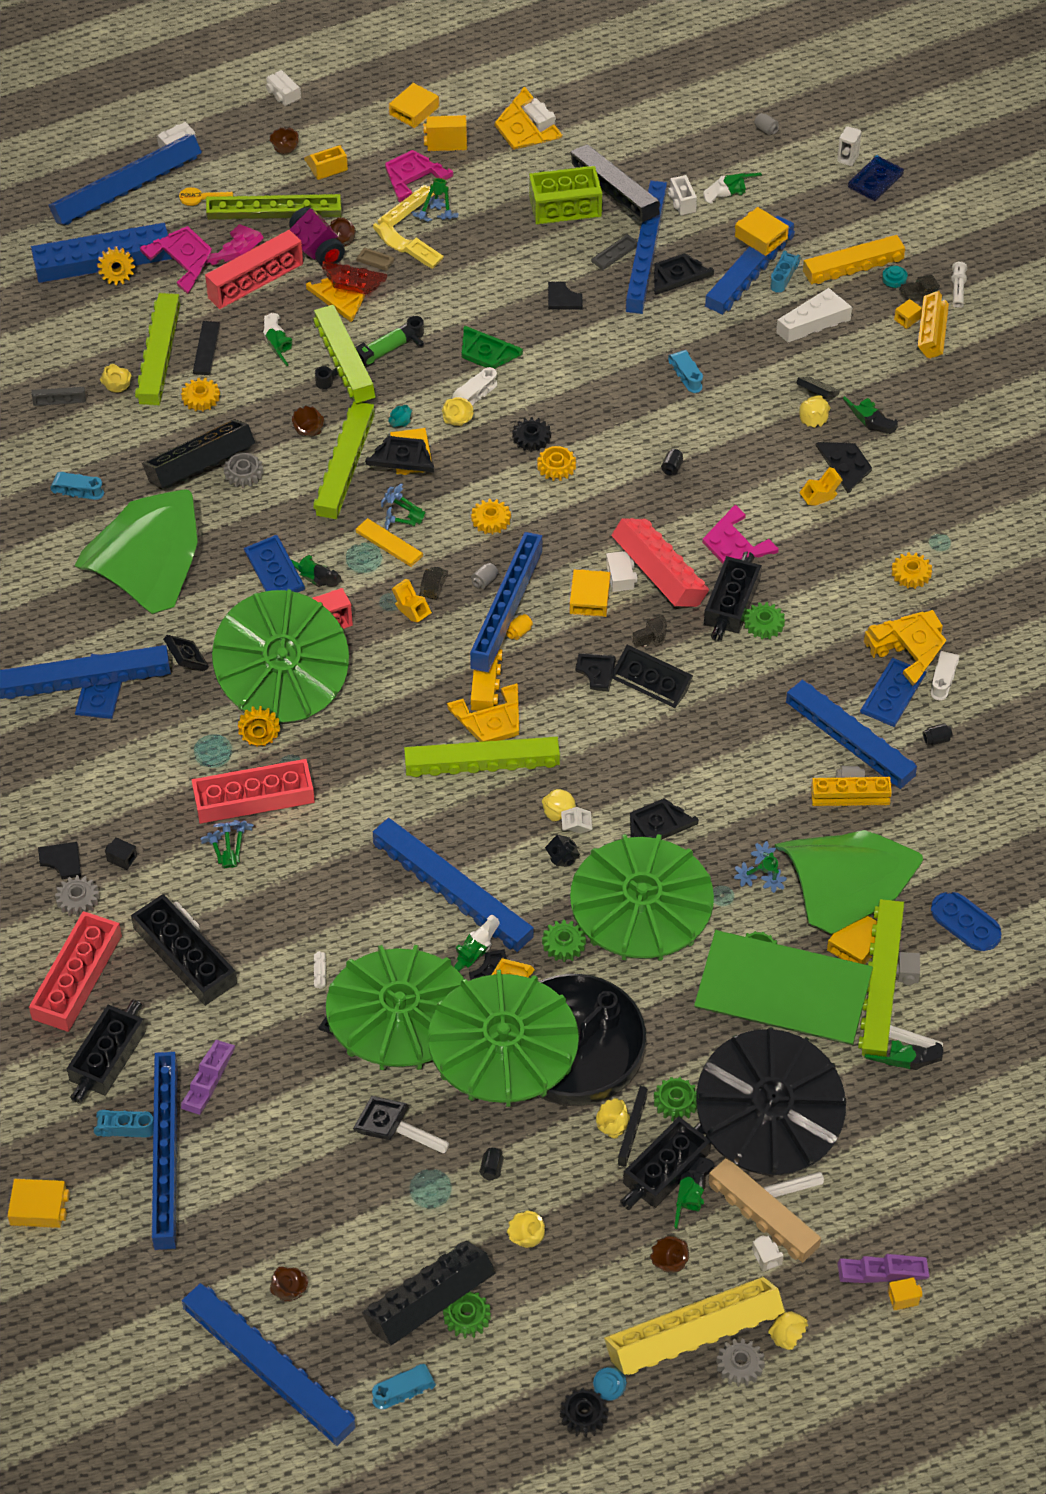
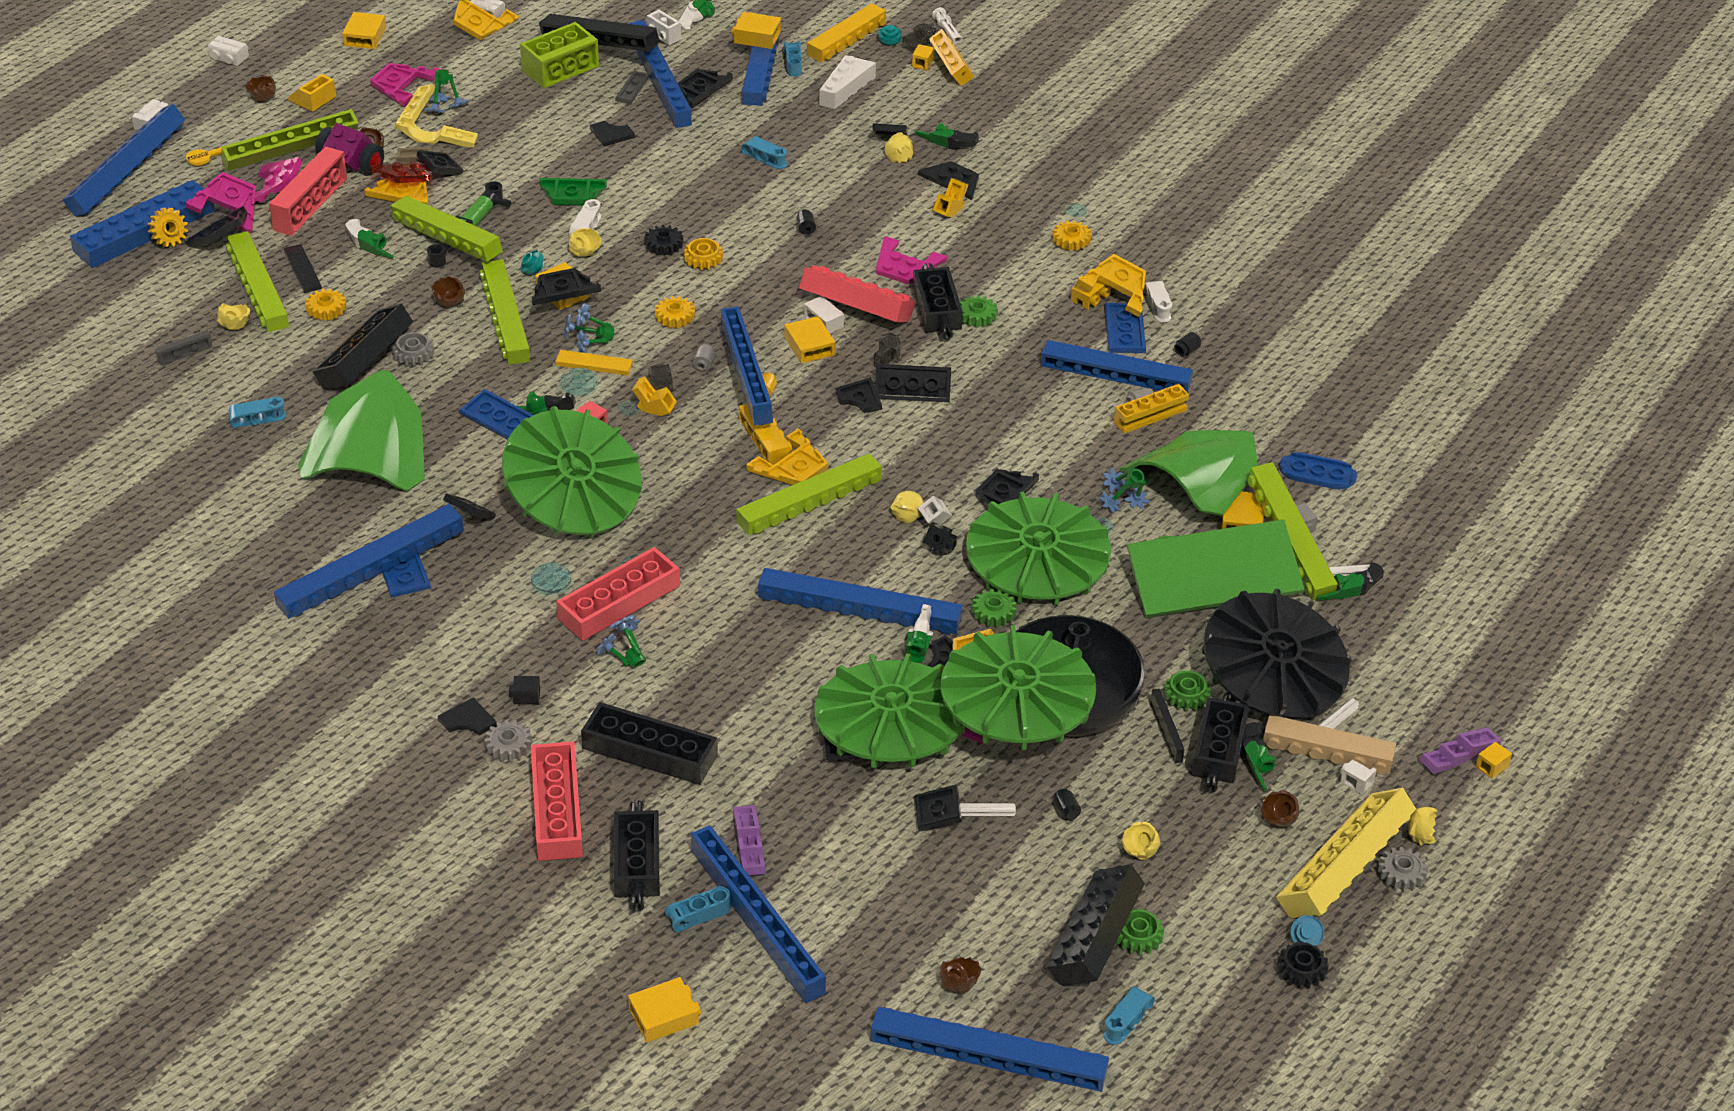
camera: 30 degrees left, 10 degrees down
yellow gear [238,706,280,747] -> none
white axle [314,951,326,989] -> none
clear light blue tile [409,1169,452,1209] -> none
yellow brick [423,115,467,151] -> none
light yellow hair [596,1098,630,1139] -> none
none -> black wing [184,206,247,247]
none -> black tile [416,150,464,175]

